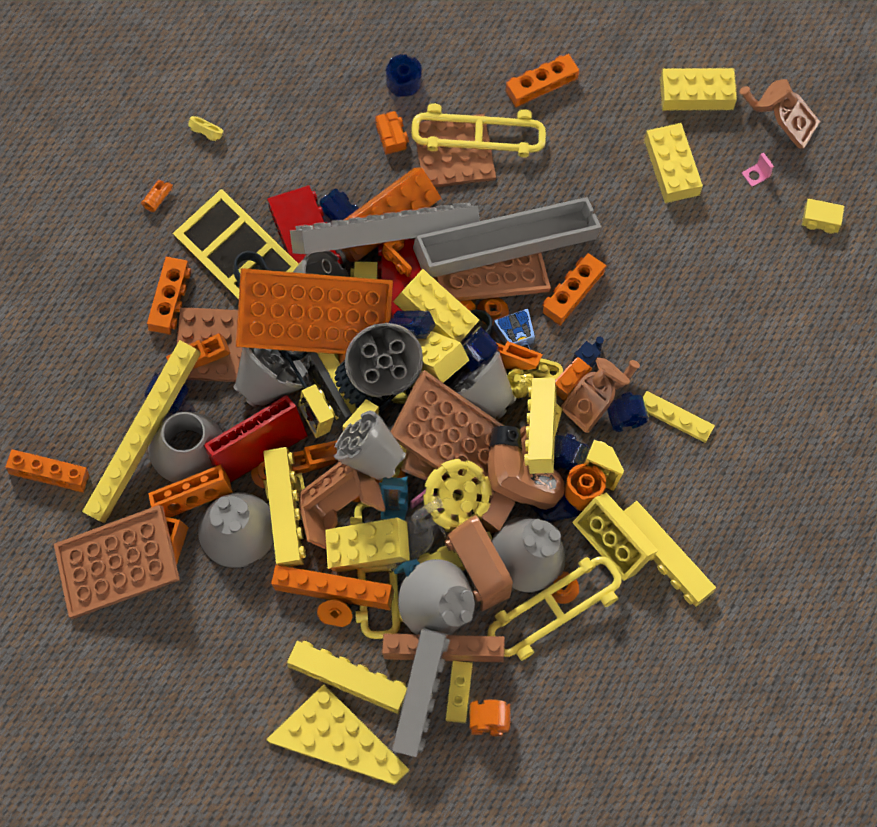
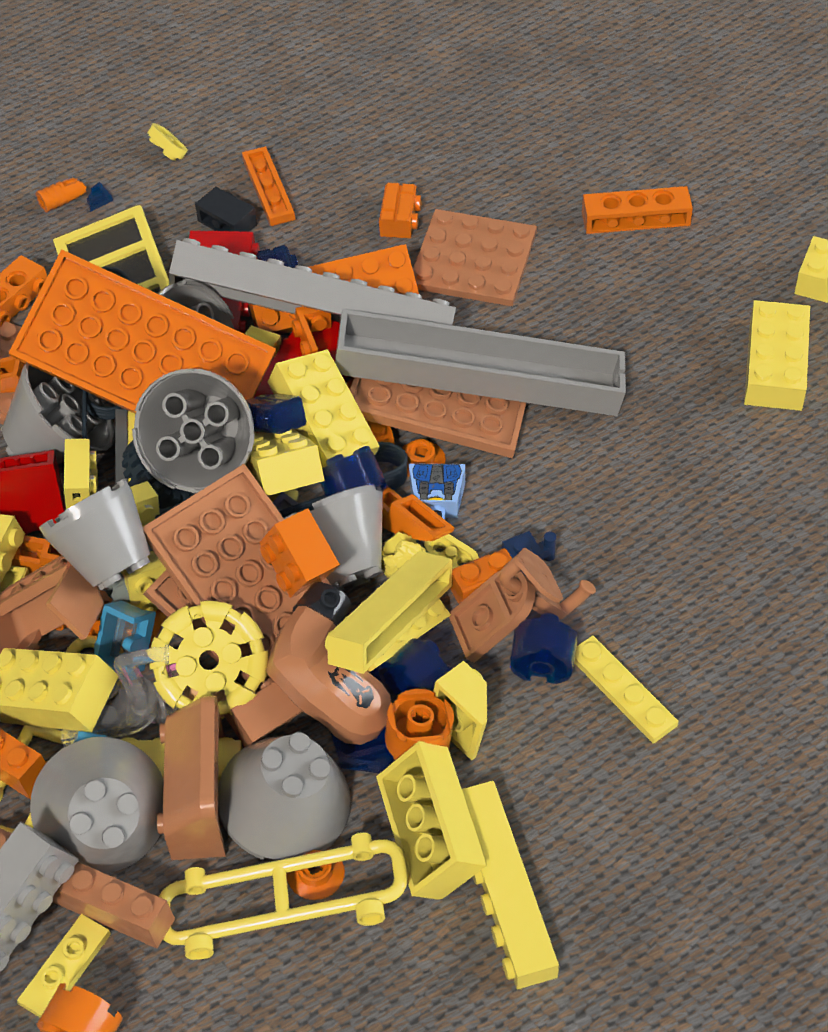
camera: 30 degrees right, 15 degrees down
clear blue brick [386,54,422,97] -> none
light yellow bar [412,104,546,157] -> none
orange brick [542,253,606,326] -> none
none -> clear blue tile [87,182,113,211]
none -> black brick [195,186,257,232]
none -> orange plate [242,146,295,226]
none -> orange brick [259,508,340,598]

